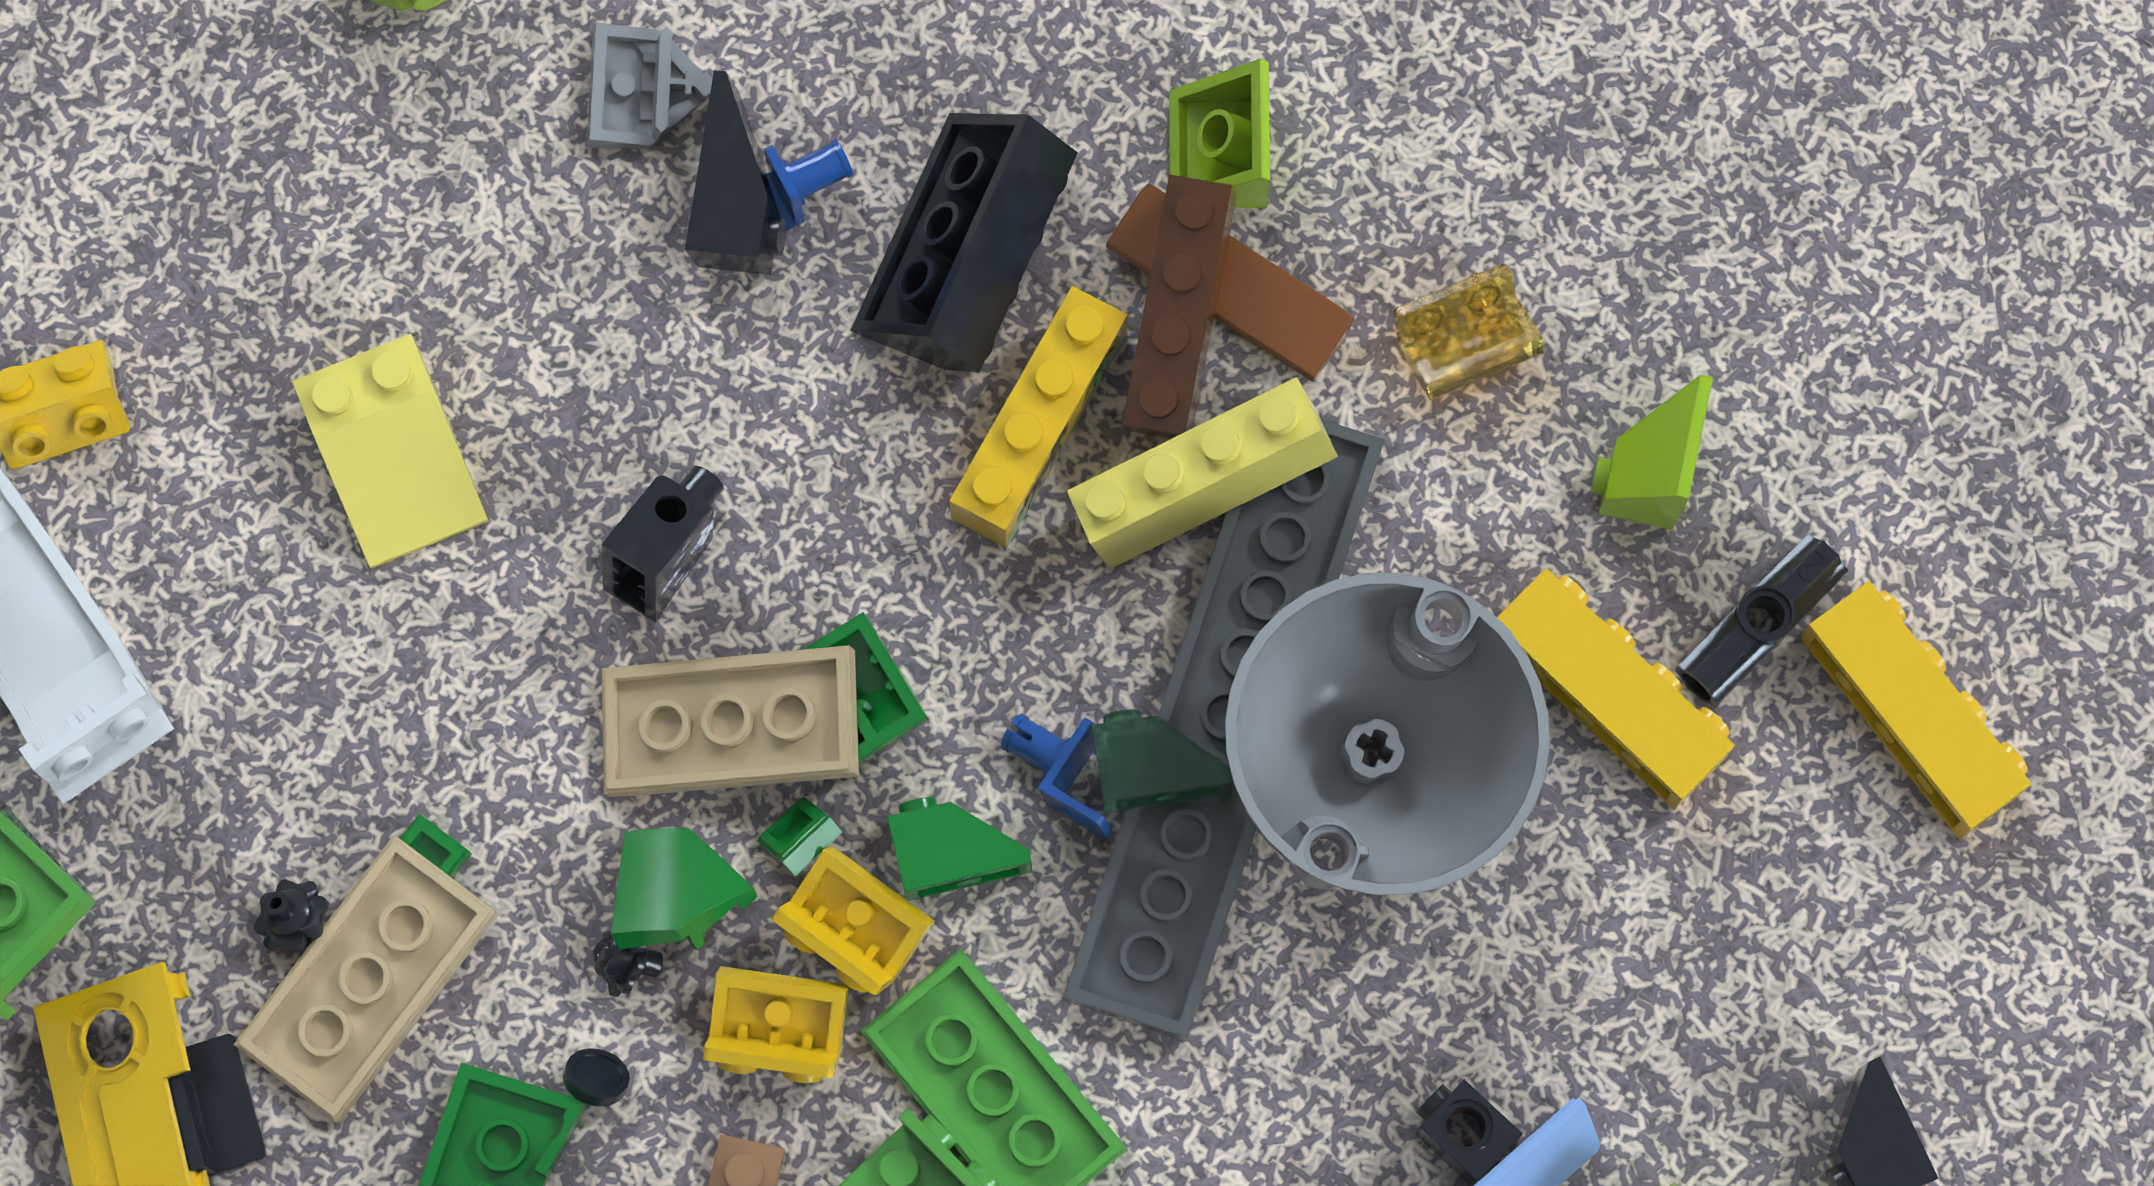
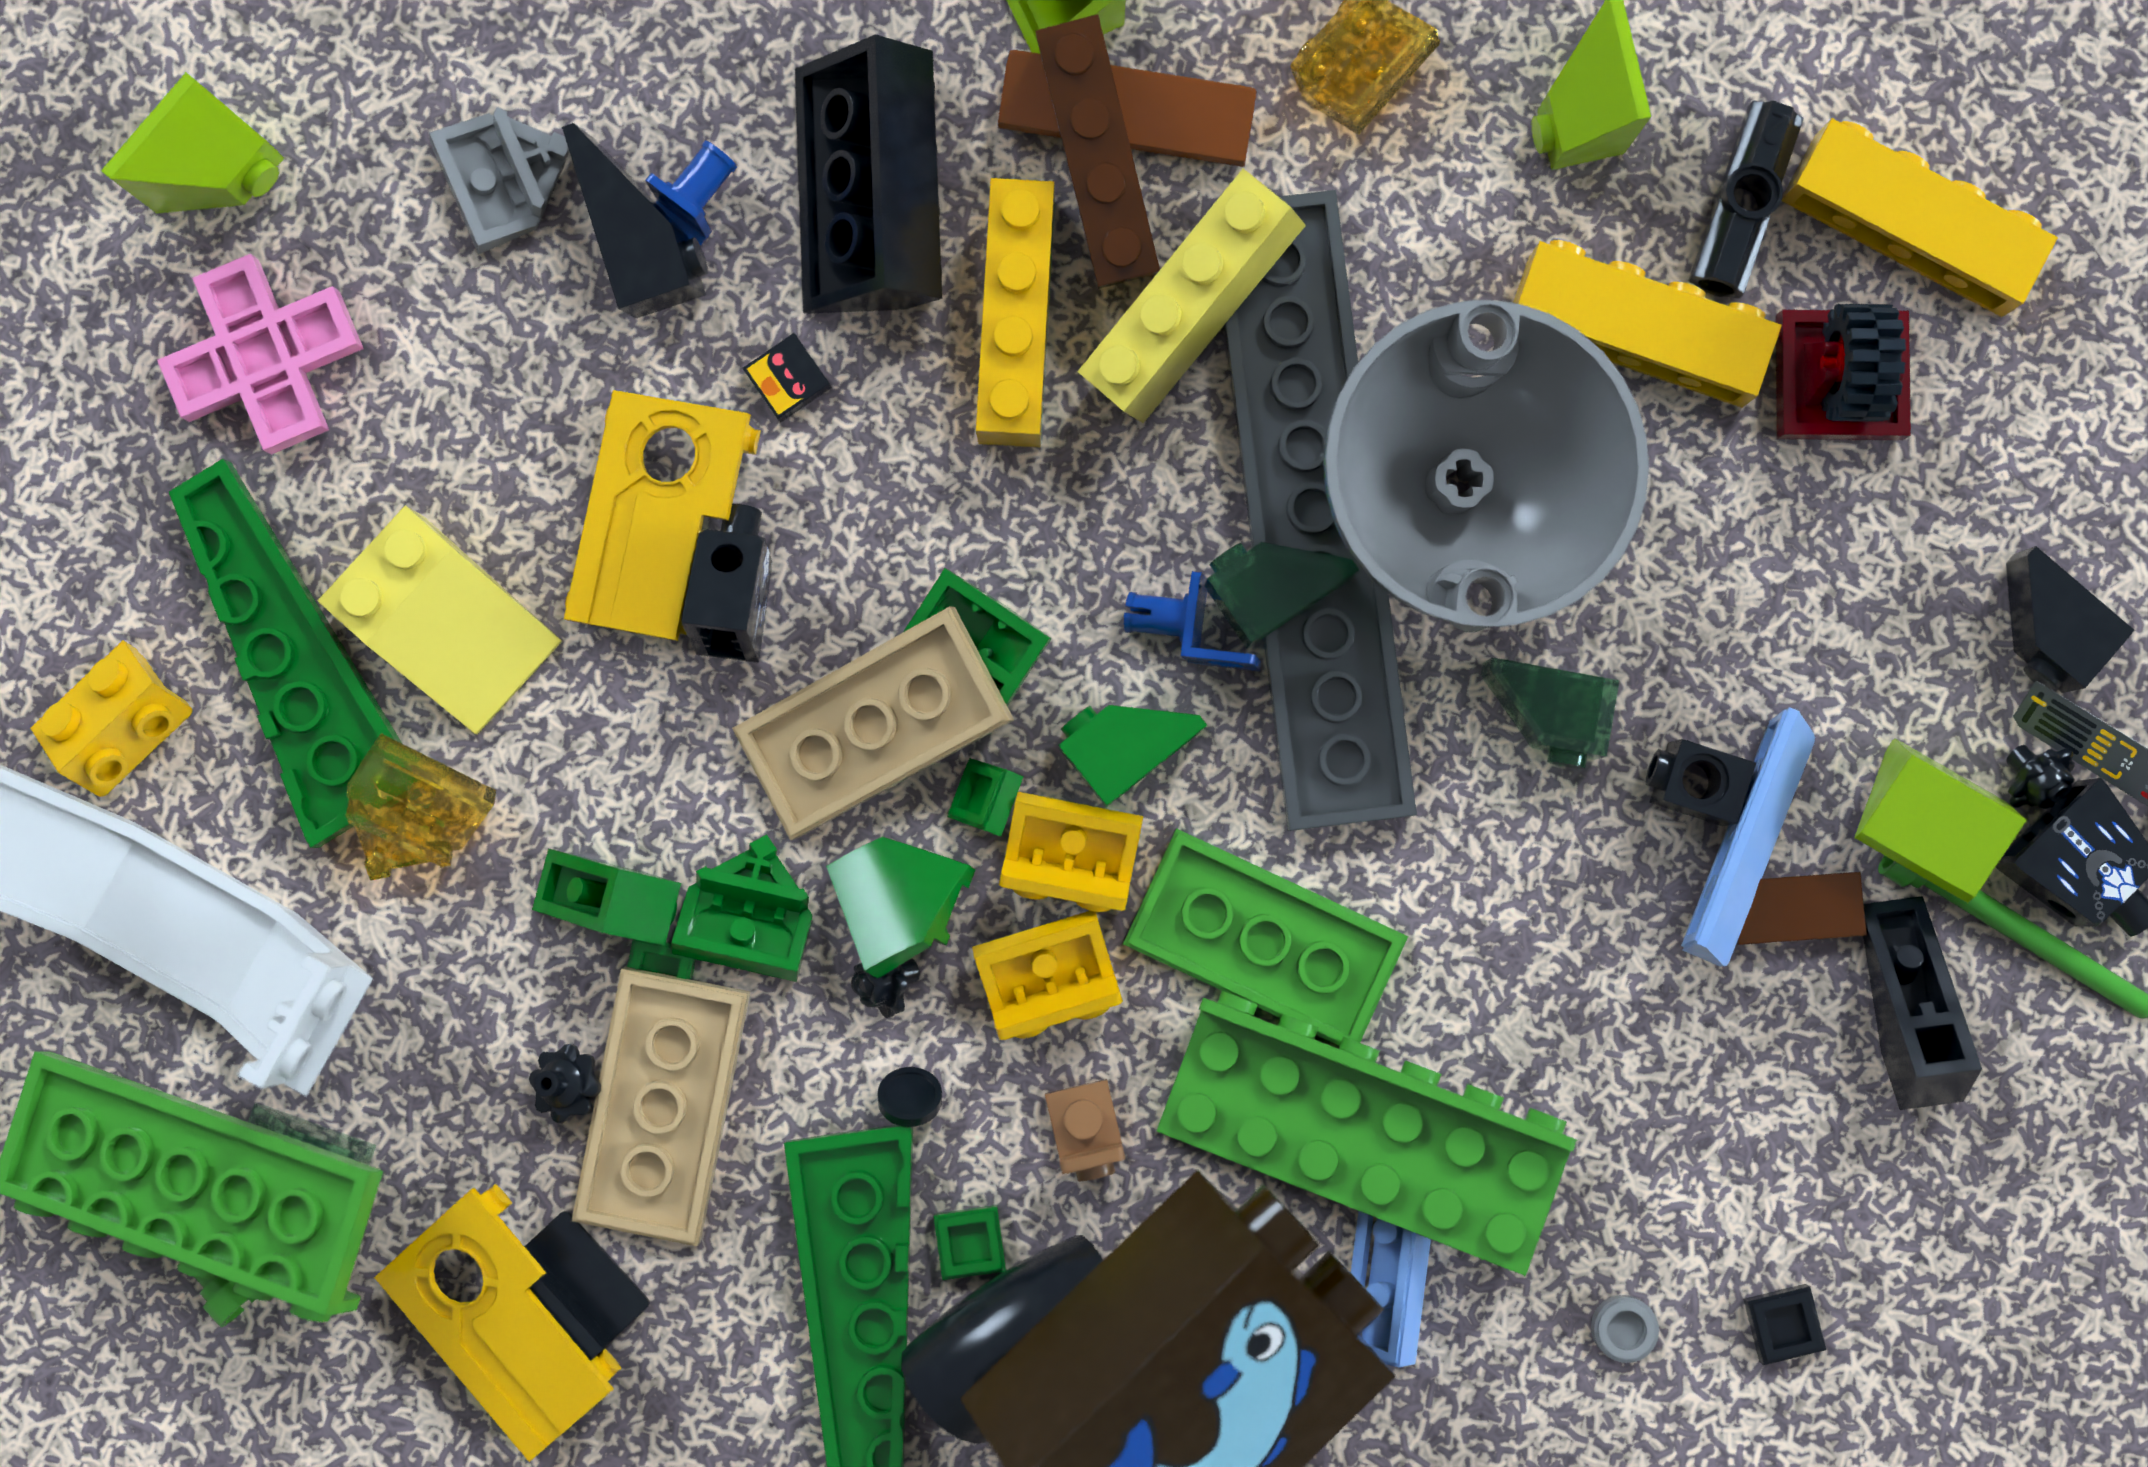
camera: 25 degrees left, 10 degrees up
none -> bright pink plate [157,253,364,455]
none -> green wing [169,459,426,848]
none -> clear yellow slope [346,733,496,881]
none -> green slope [532,848,681,946]
none -> yellow piece [564,390,761,641]
none -> green slope [671,835,813,982]
none -> black tile [743,333,832,423]
none -> clear green slope [1481,657,1619,769]
none -> plate [1775,304,1911,440]

